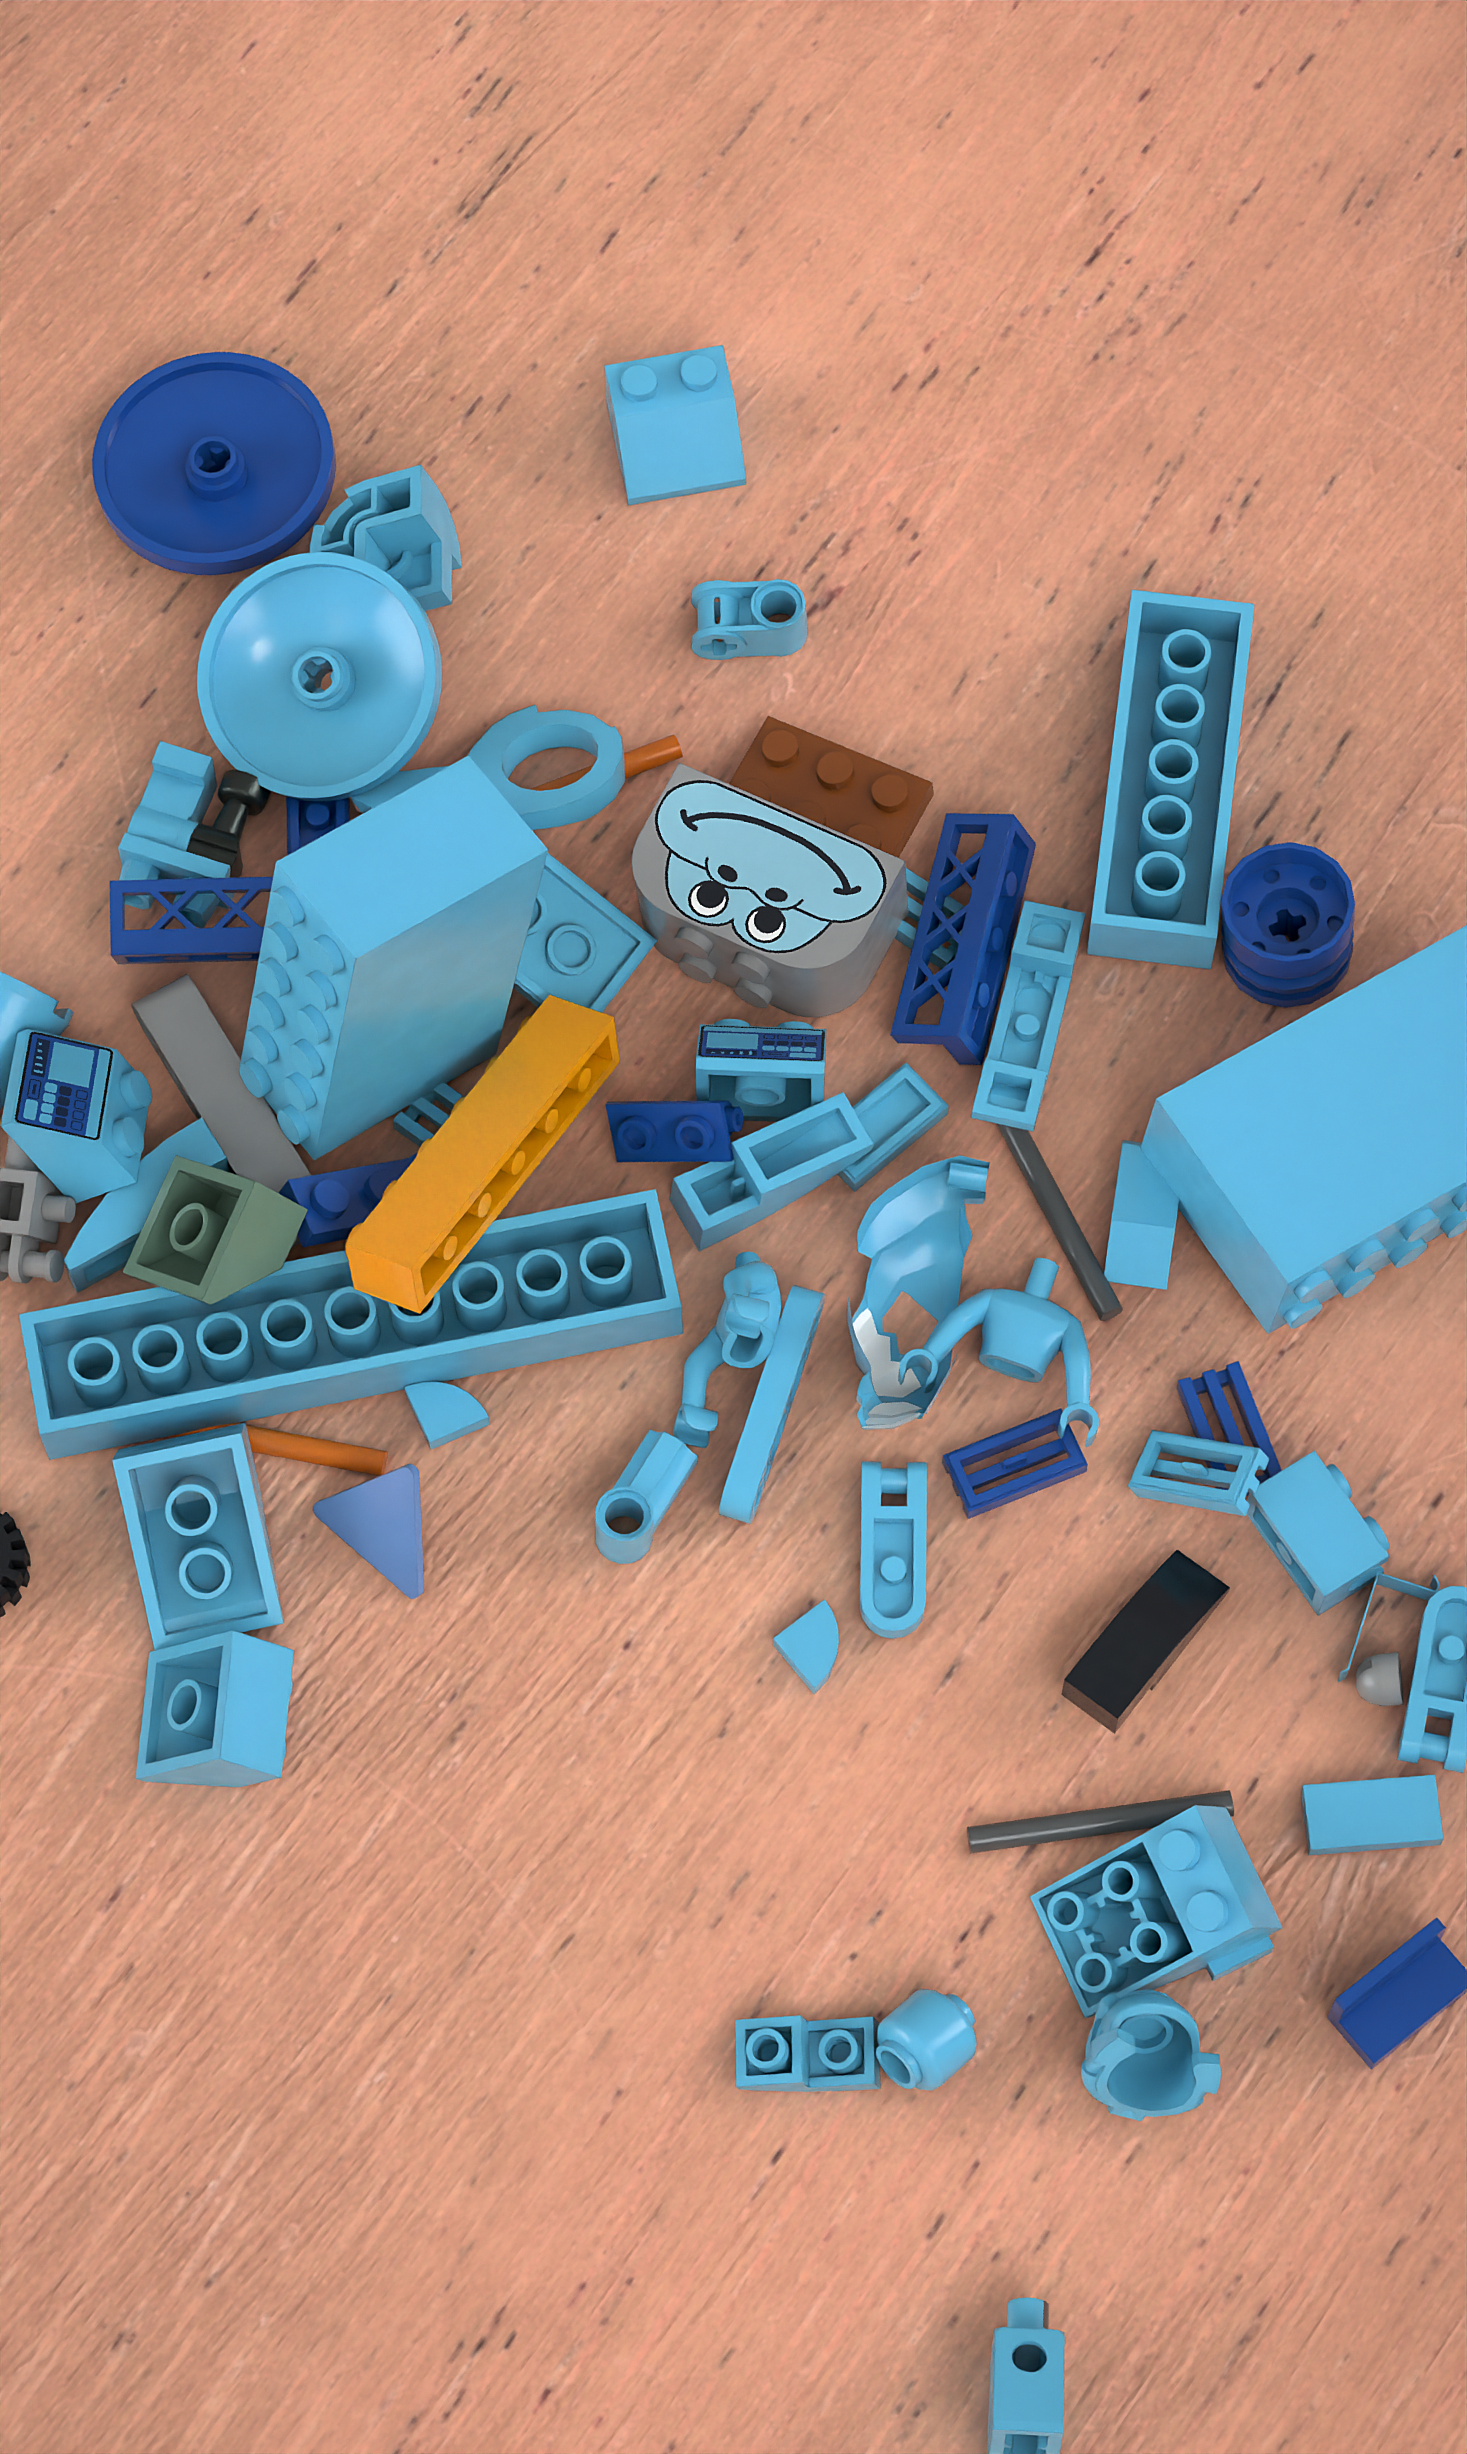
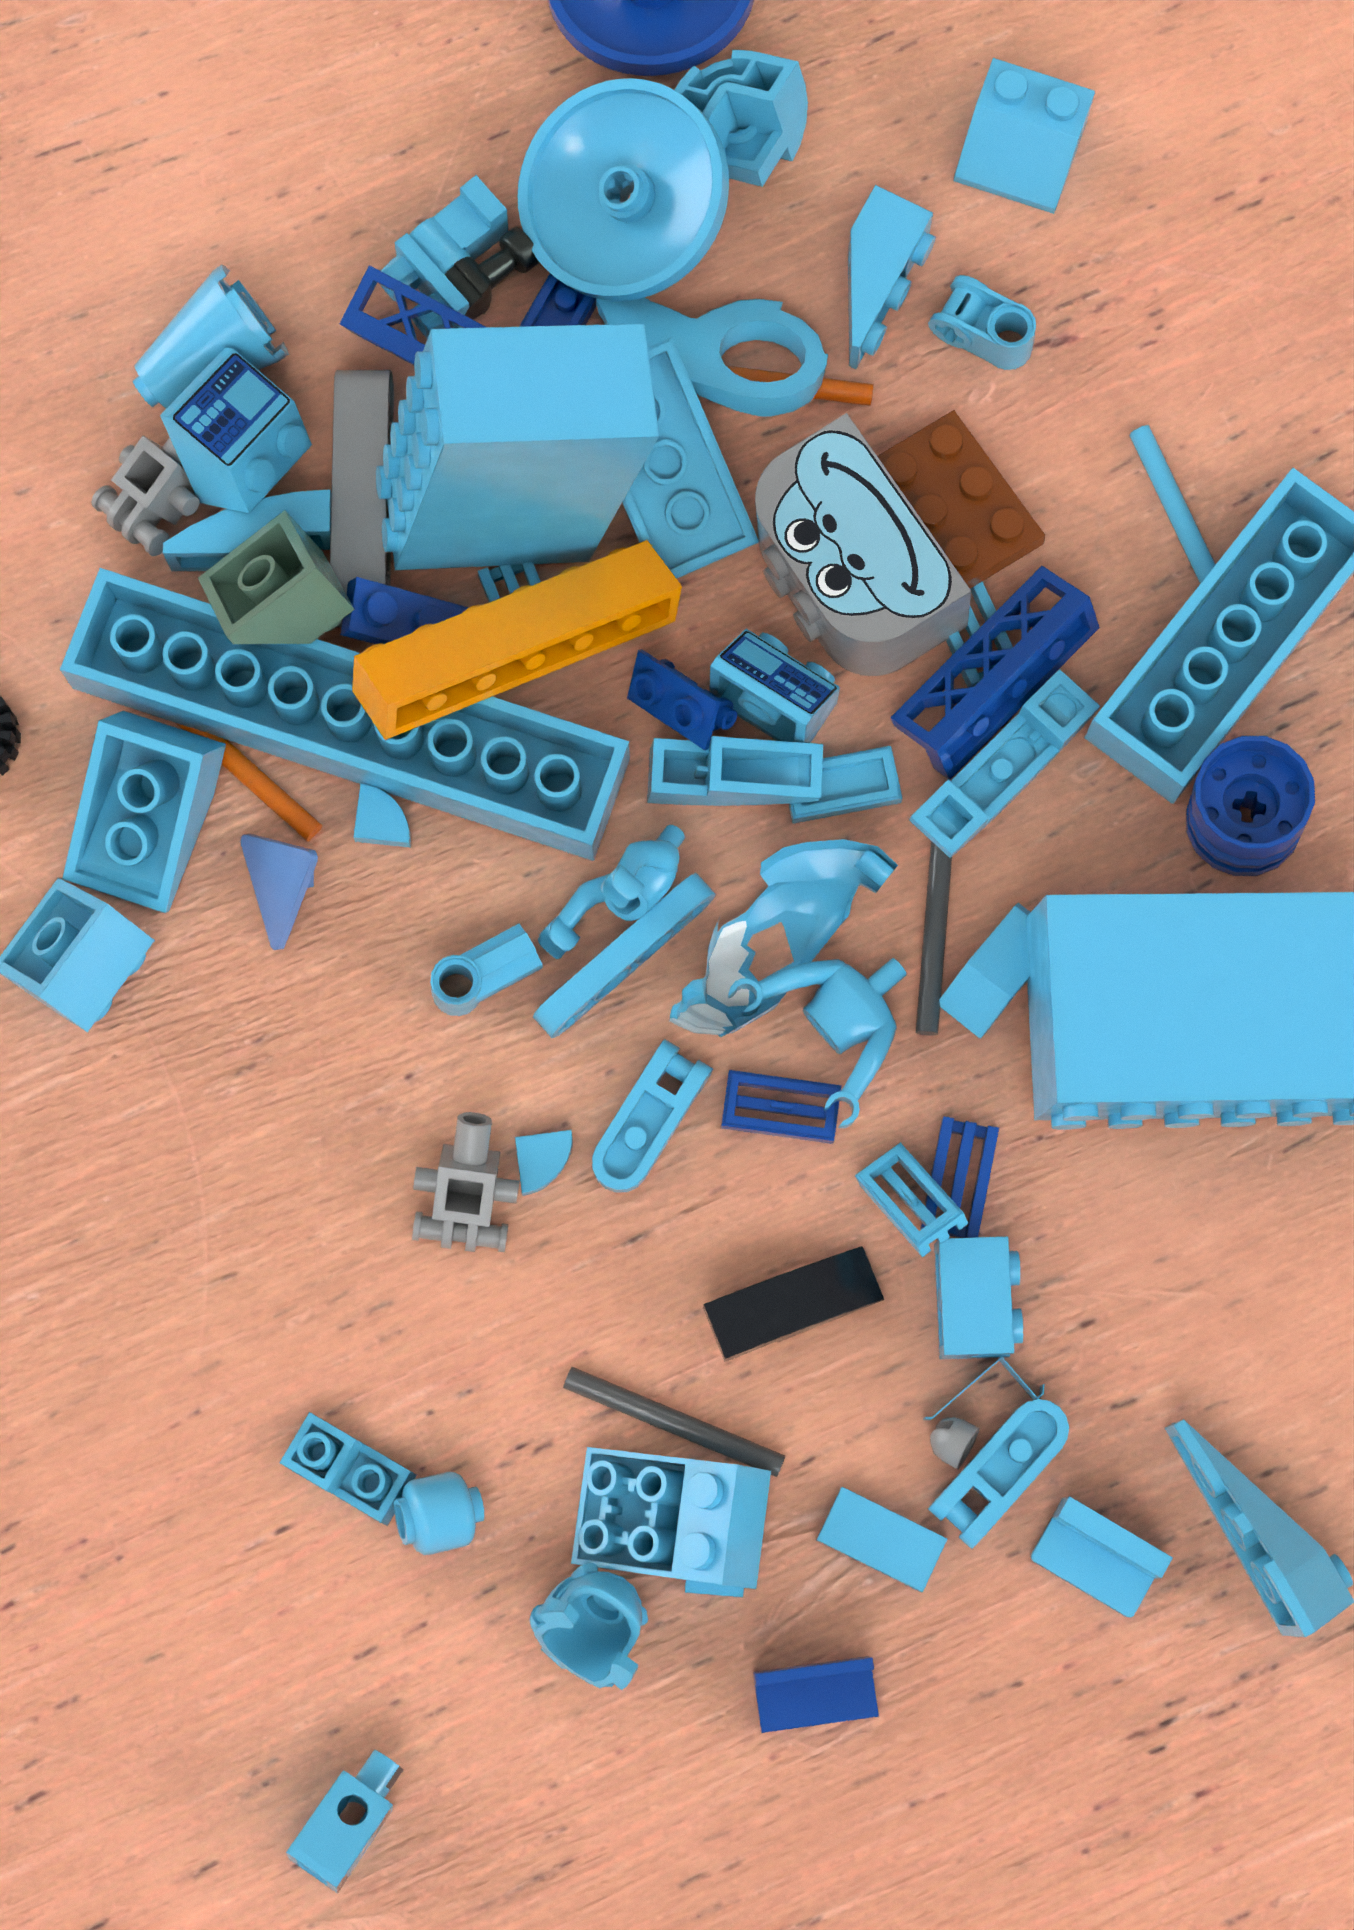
camera: 30 degrees right, 10 degrees up
none -> light grey piece [412,1112,519,1253]
none -> medium azure slope [848,185,936,369]
none -> medium azure bar [1129,425,1216,584]

